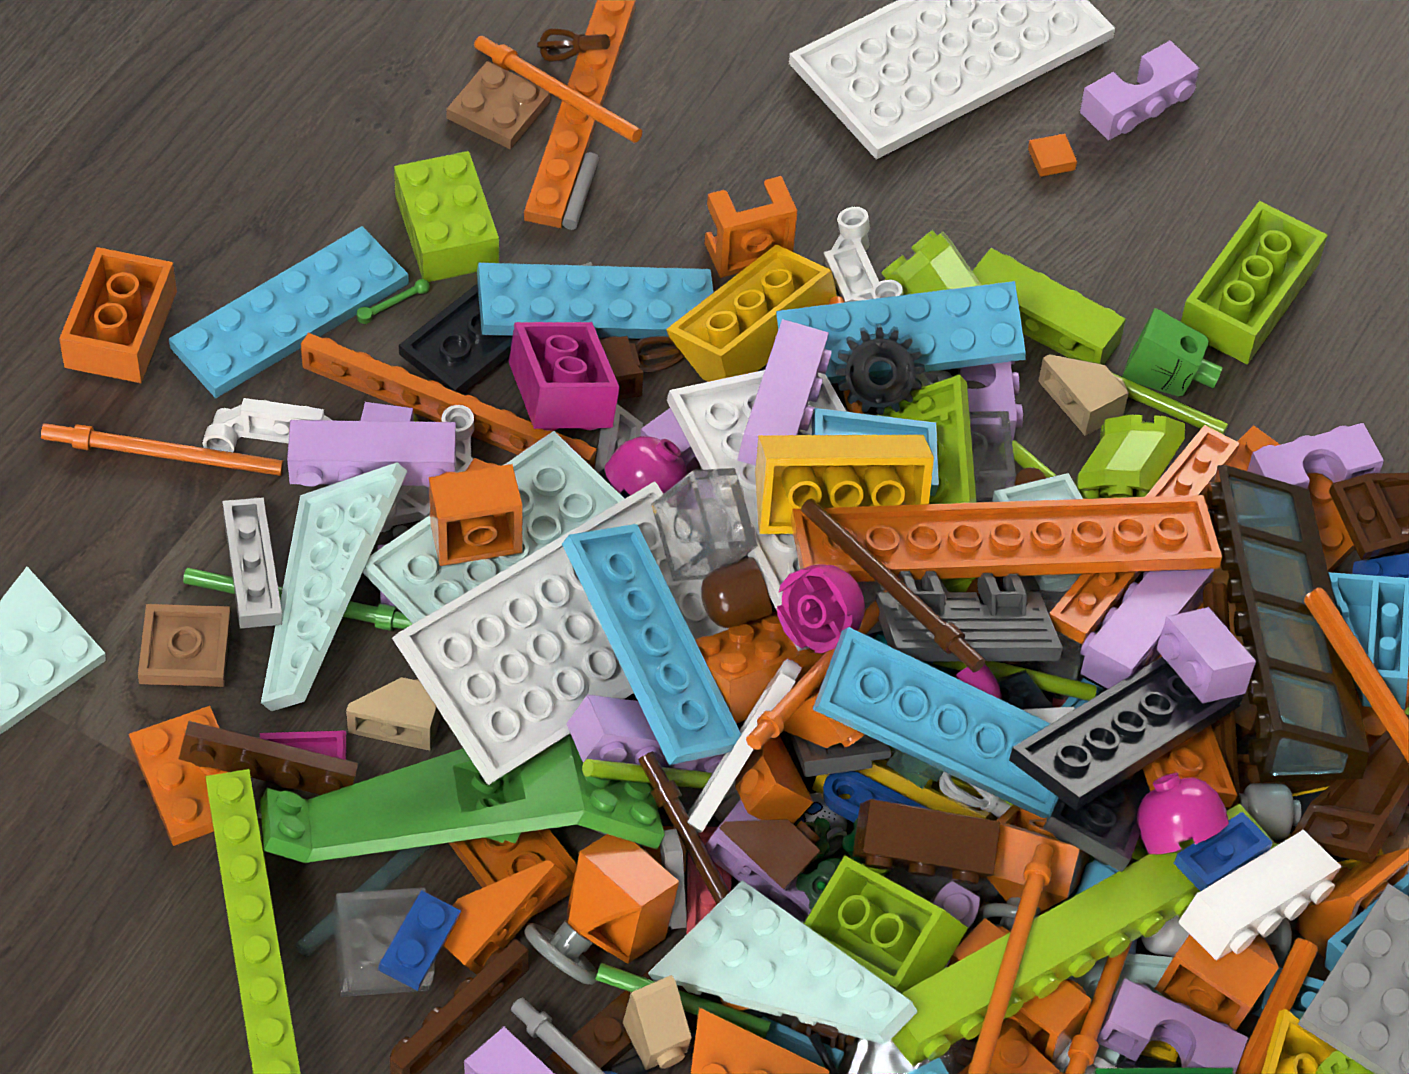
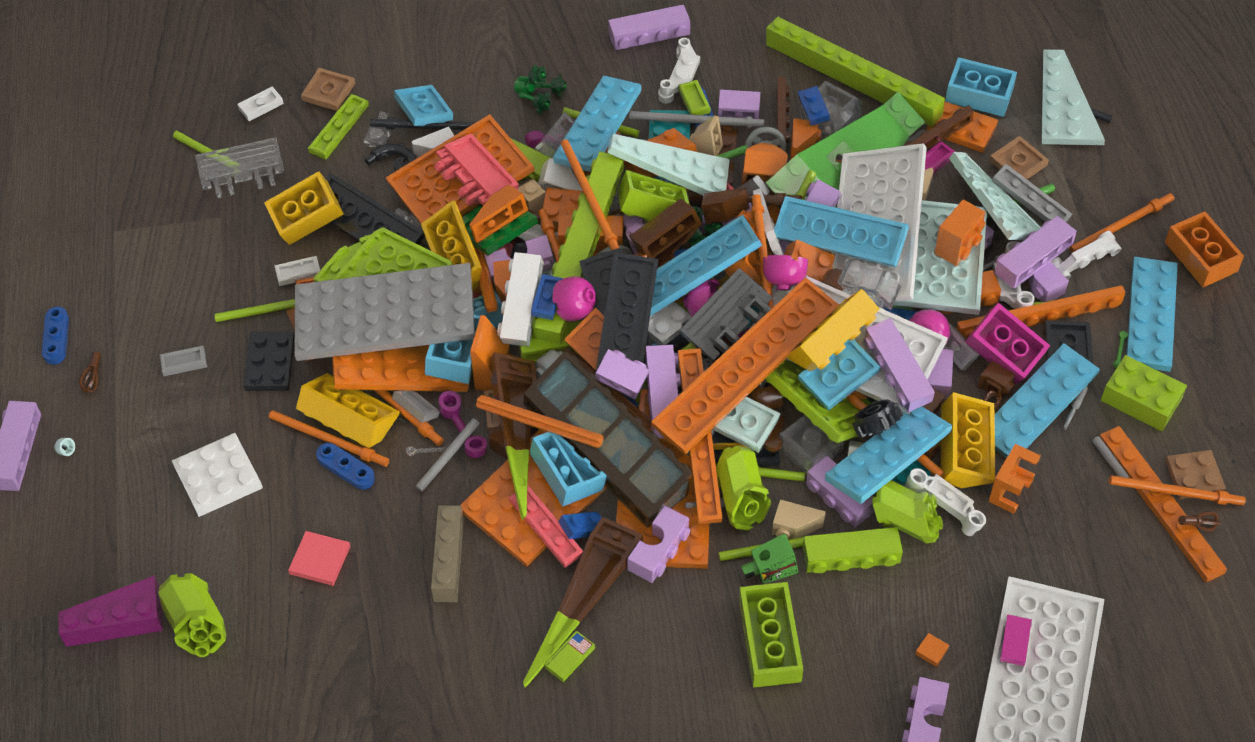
camera: 145 degrees right, 0 degrees up
reddish brown bar [801,498,986,672] -> none
none -> medium azure brick [945,57,1017,117]
none -> dark pink tile [1000,614,1032,666]

